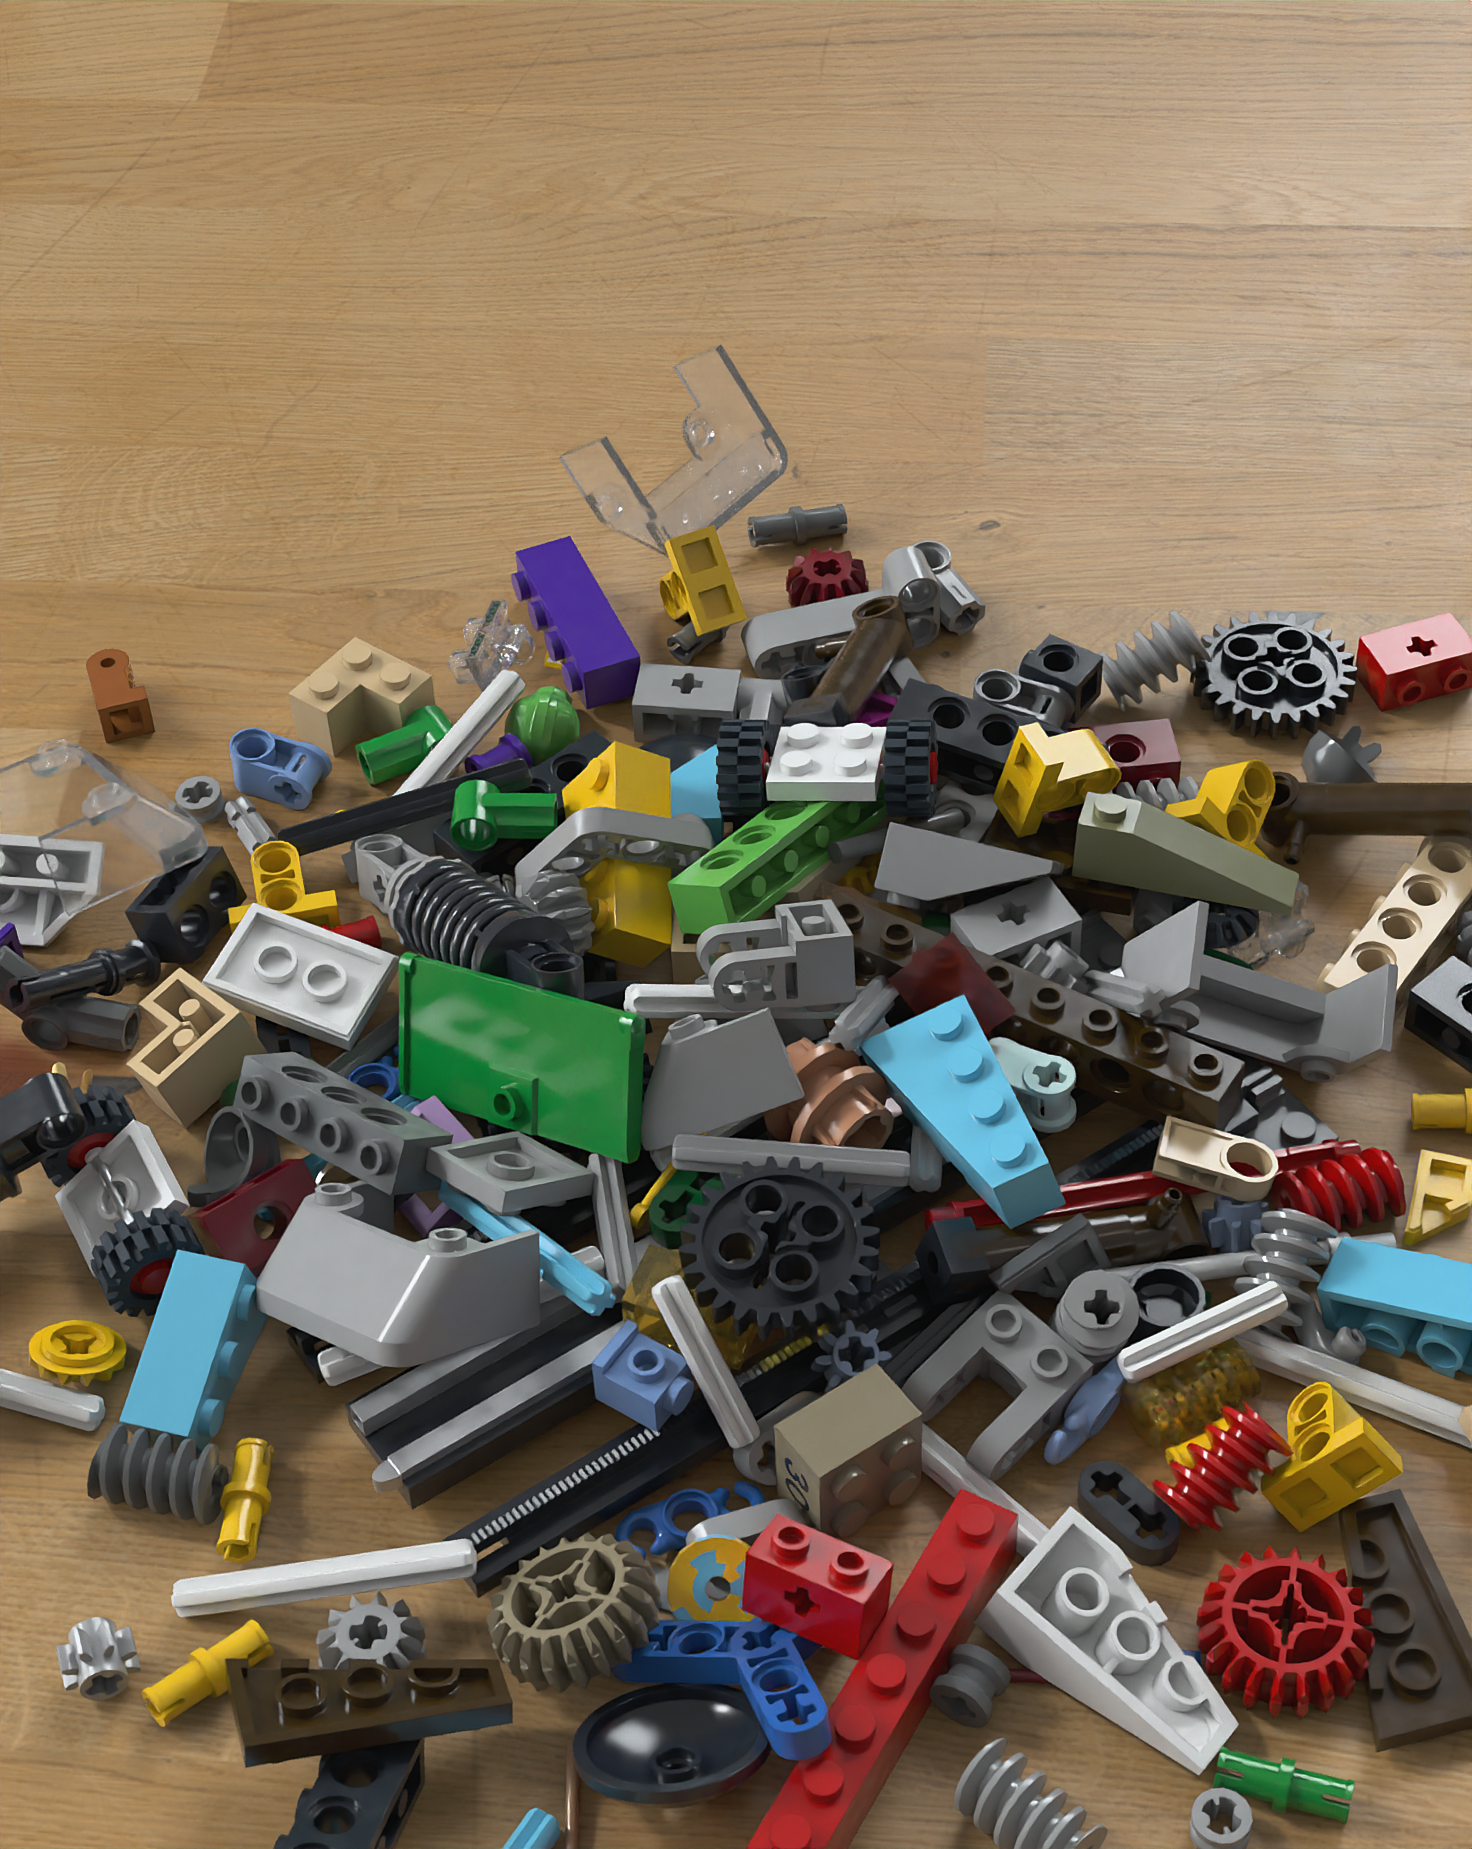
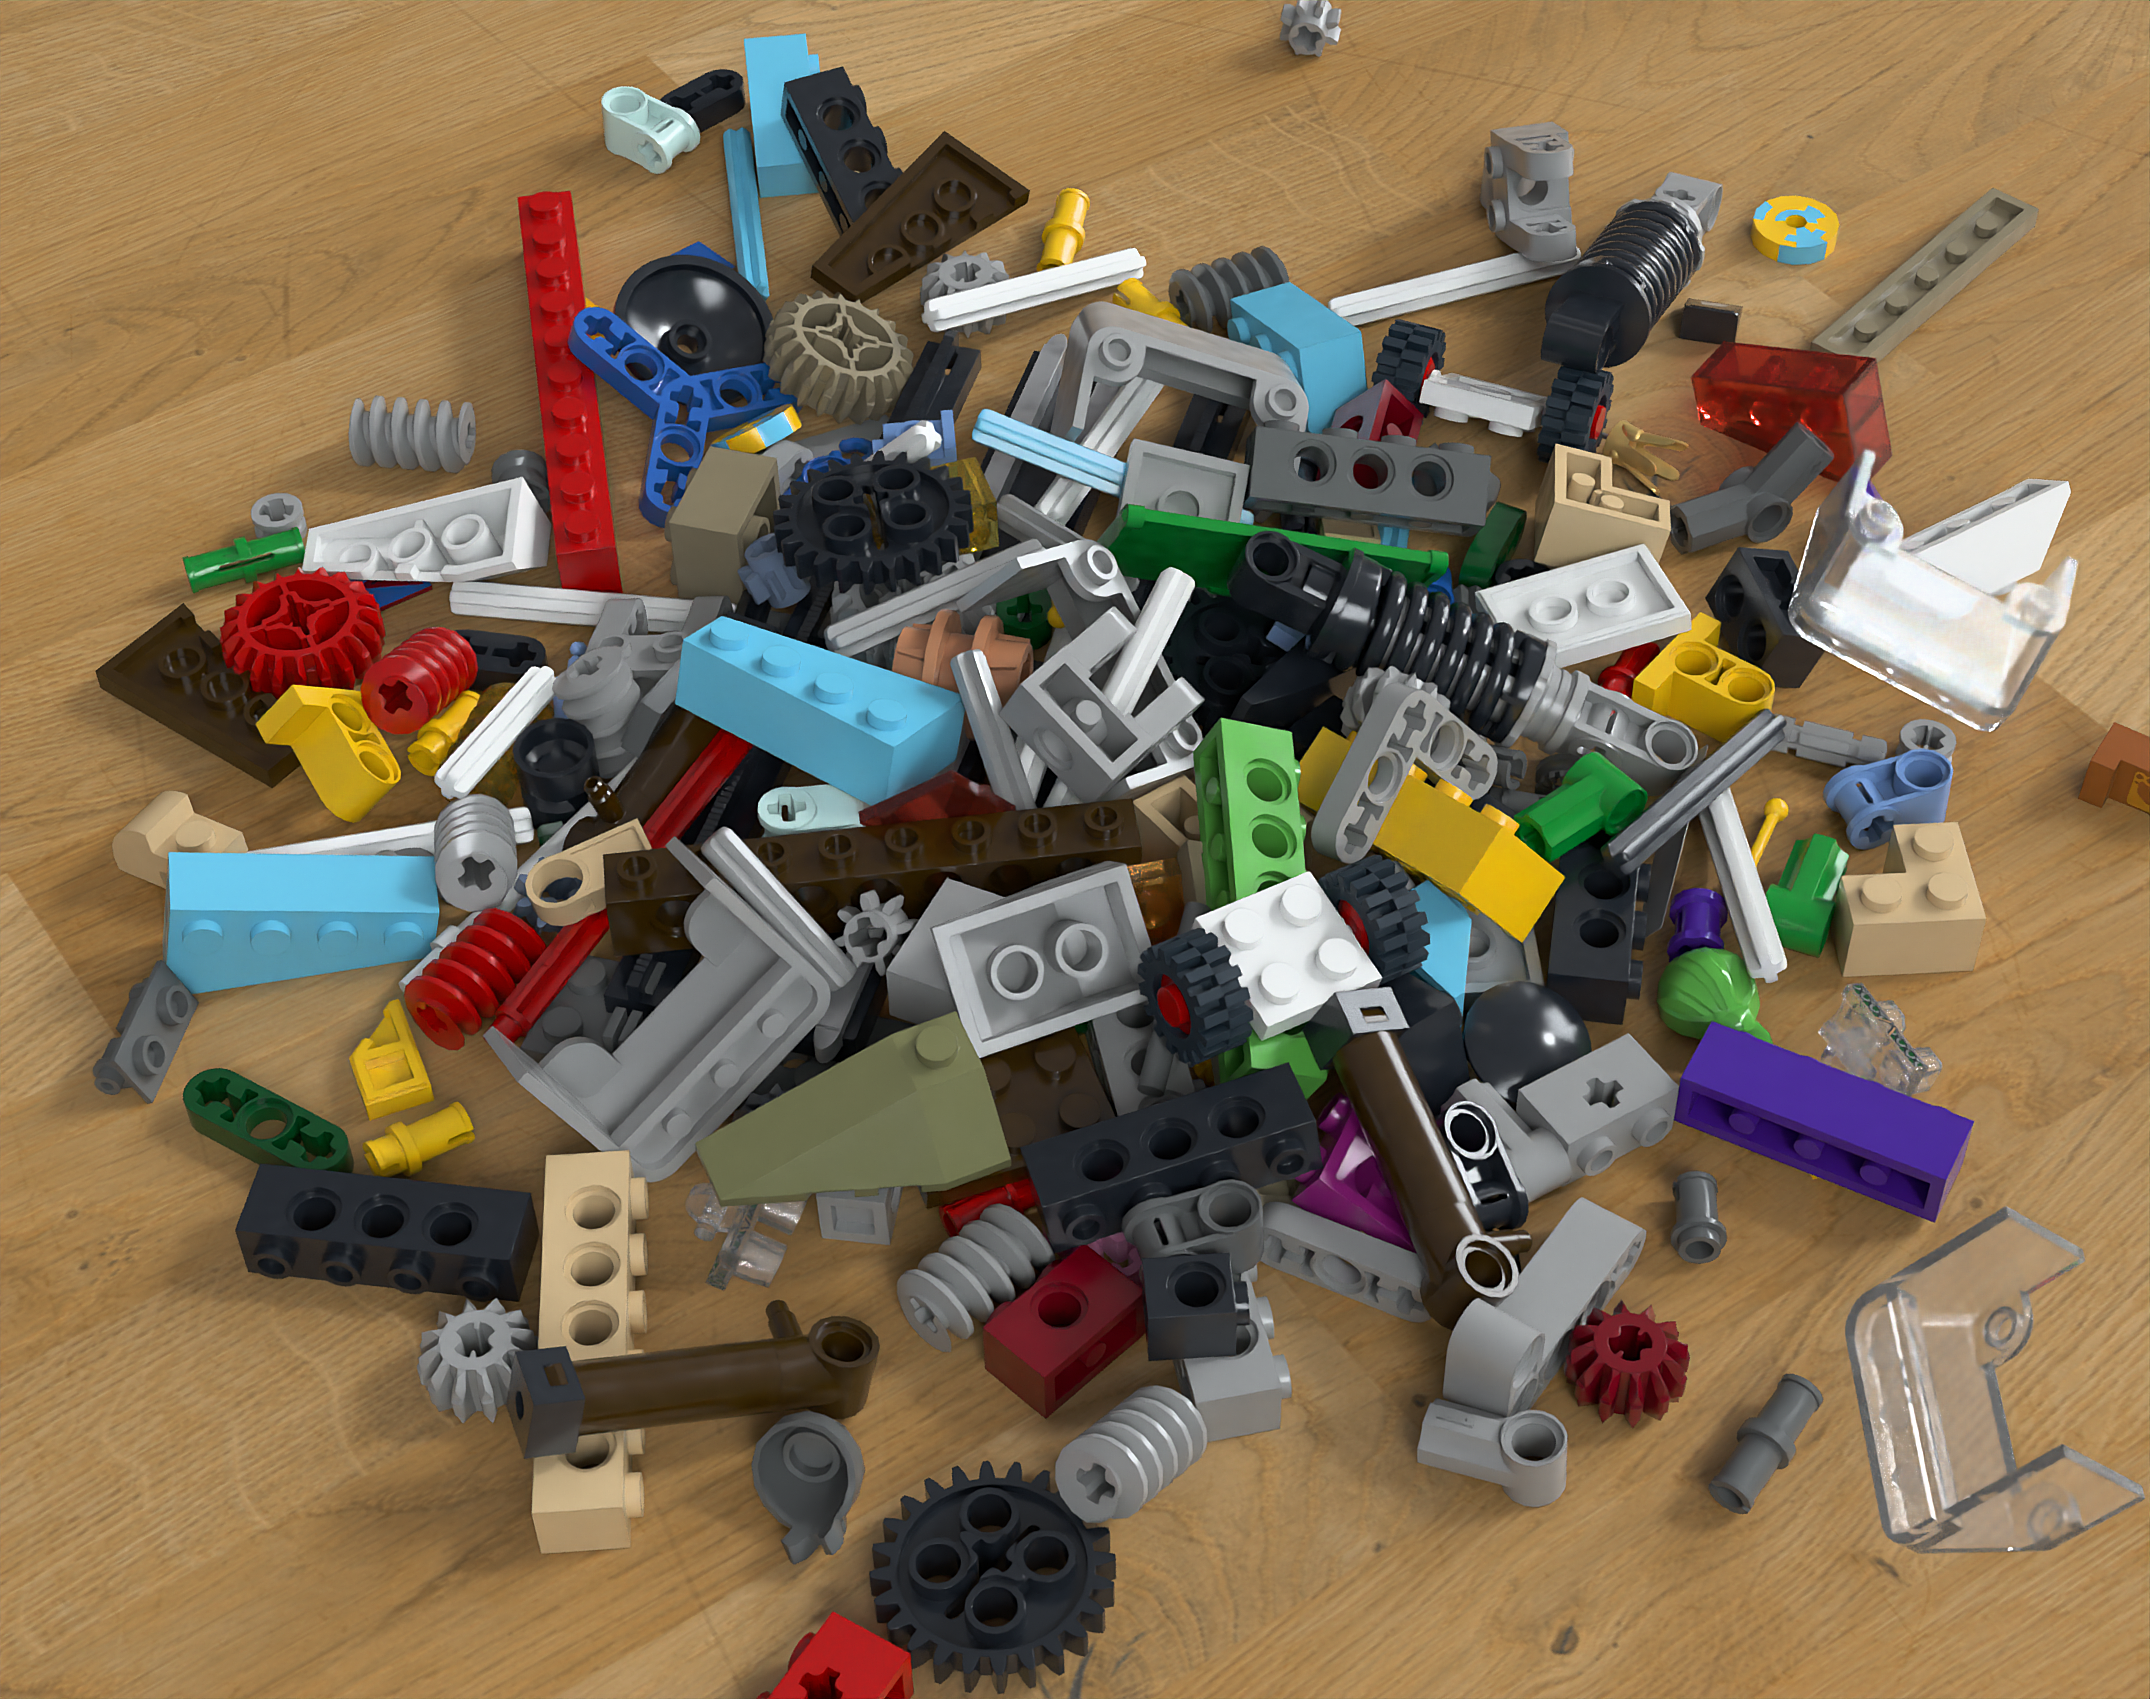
camera: 140 degrees right, 0 degrees up
black pin [5,938,161,1014] -> none
yellow gear [28,1320,126,1386] -> none
light grey gear [56,1617,141,1700] -> none
yellow tile [659,525,747,637] -> none
red brick [741,1514,894,1661] -> none
yellow tile [992,722,1122,838] -> none
yellow tile [1164,759,1275,861] -> none

